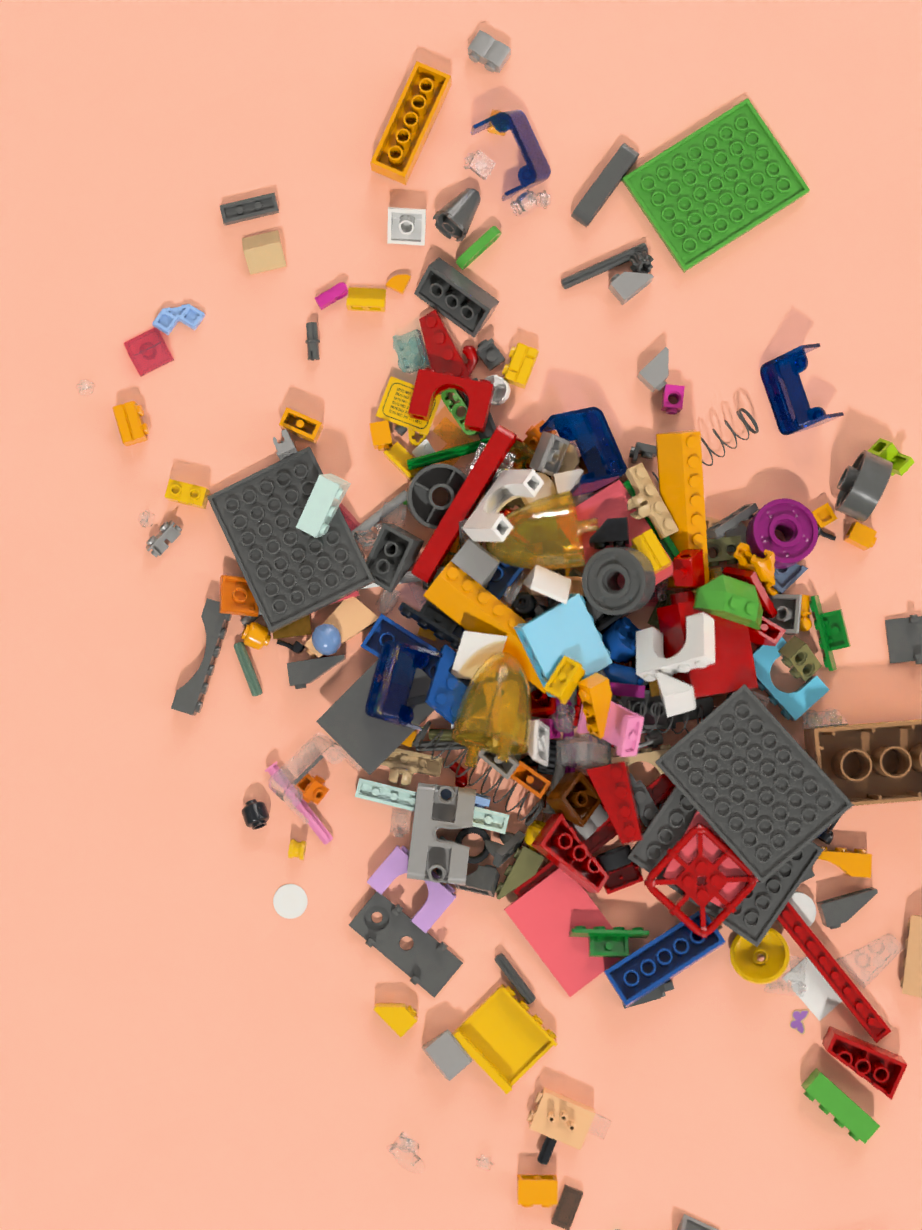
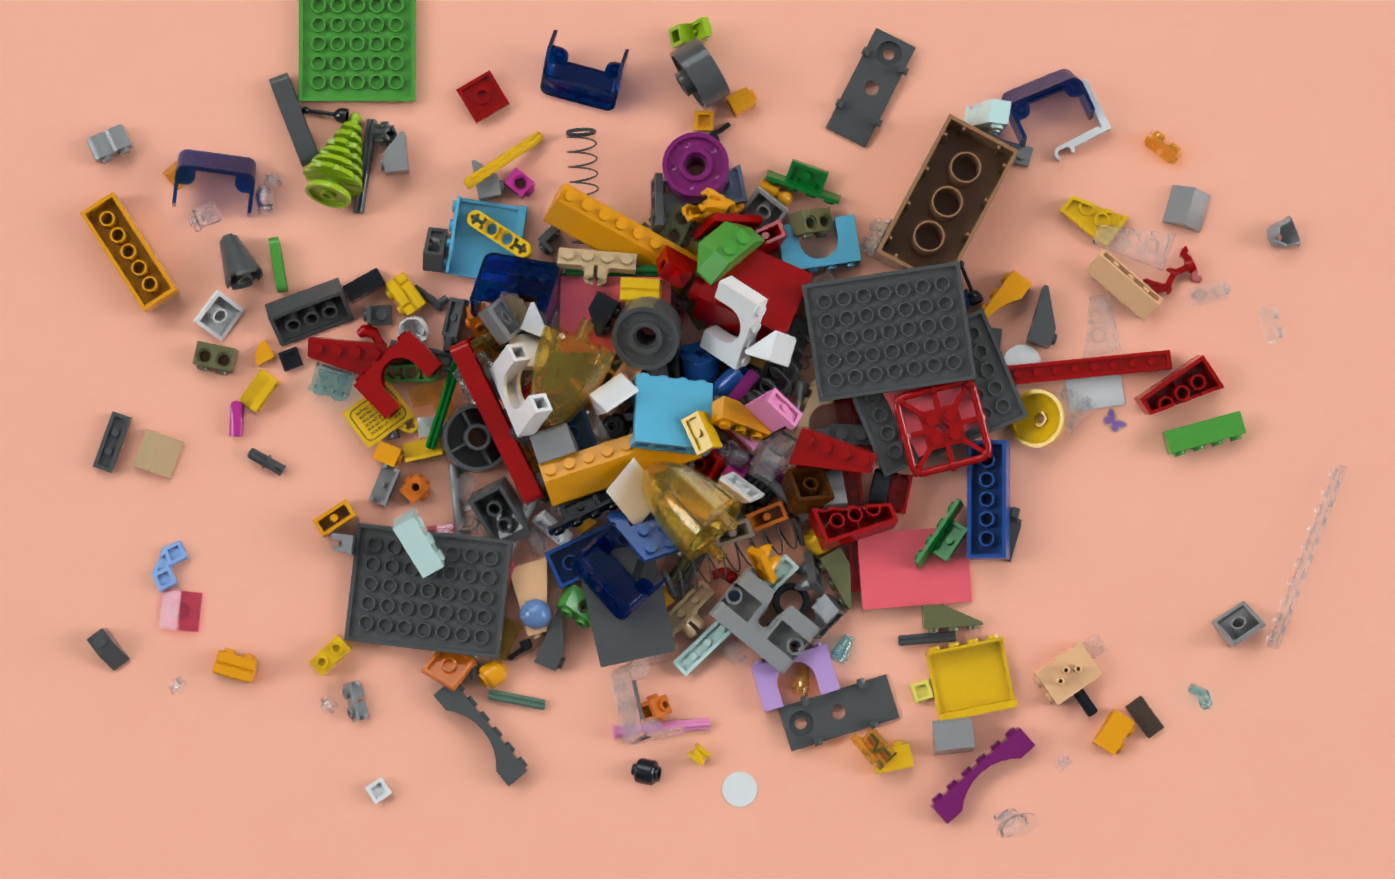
camera: 70 degrees left, 0 degrees up
none -> dark grey slope [86,628,130,671]
none -> olive brick [192,341,239,376]
none -> black tile [278,347,304,372]
none -> black hinge [302,106,349,124]
none -> lime plant [303,113,363,209]
none -> black panel [343,268,386,304]
none -> white plate [365,776,392,804]
none -> light grey hinge [368,464,402,507]
none -> orange brick [400,474,431,505]
none -> dark grey bar [415,284,449,311]
none -> dark grey arch [423,227,448,273]
none -> dark grey hinge [441,297,469,352]
none -> medium azure panel [443,196,528,285]
none -> red plate [456,70,510,124]
none -> yellow axle [463,131,543,189]
none -> yellow beam [467,210,533,259]
none -> white tile [531,510,574,546]
none -> bright green brick [556,585,592,628]
none -> light orange tile [746,544,781,584]
none -> clear yellow cone [791,666,810,696]
none -> clear light blue cone [830,634,854,664]
none -> clear yellow panel [850,728,897,770]
none -> light yellow tile [909,679,934,703]
none -> olive slope [921,604,983,633]
none -> magenta arch [930,727,1036,824]

